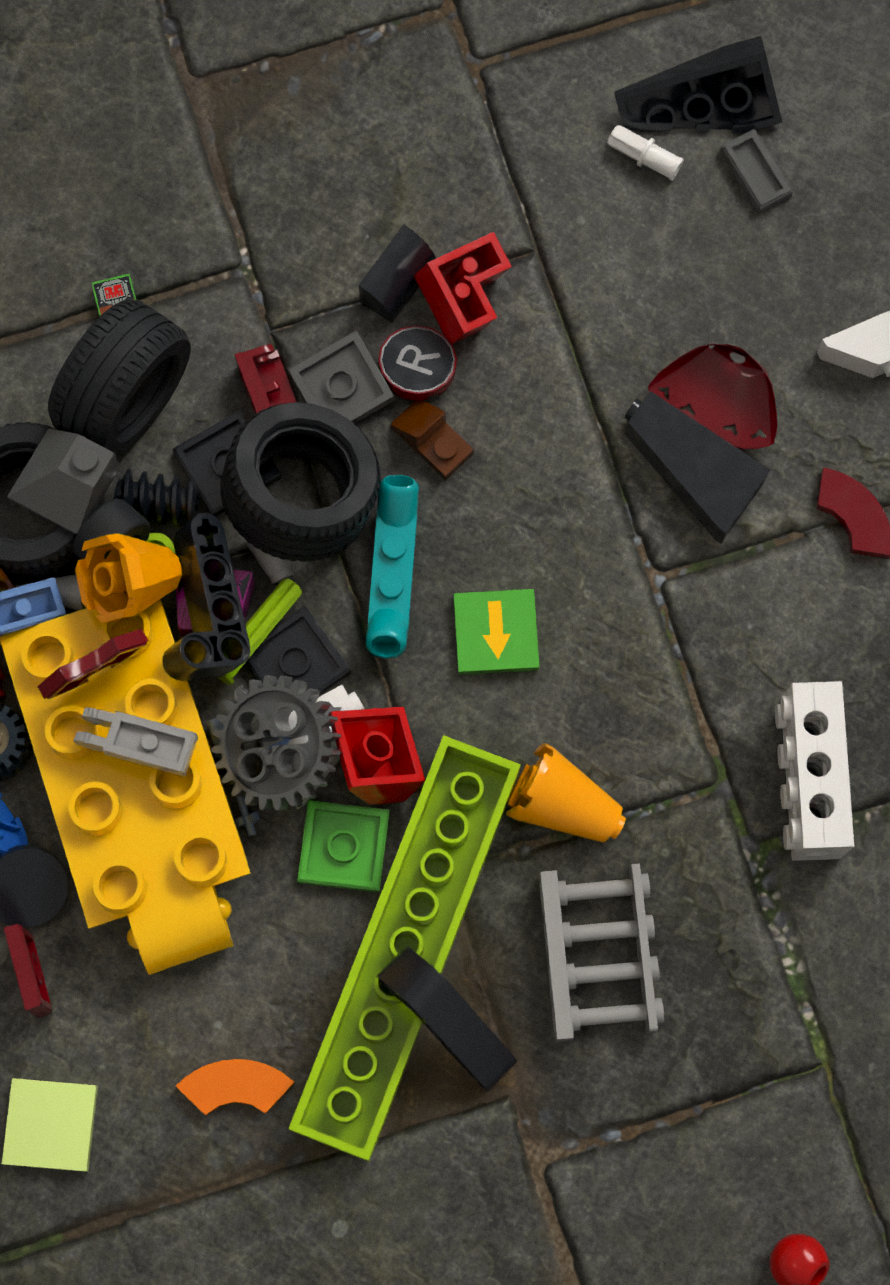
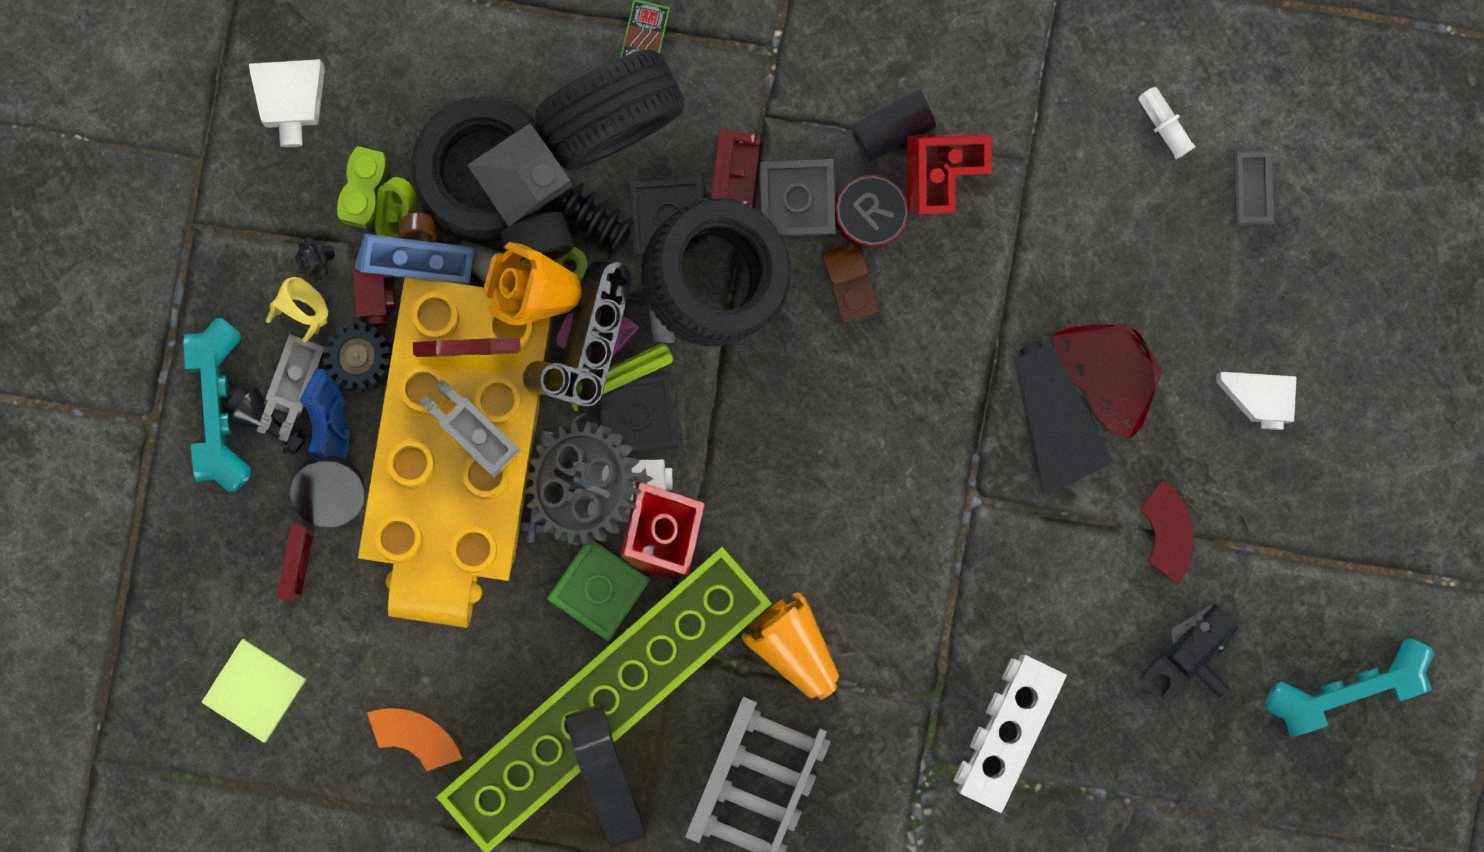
camera: 35 degrees right, 10 degrees up
teal plate [366,475,419,659] -> none
bright green tile [453,589,539,675] -> none
black wedge [614,36,783,133] -> none

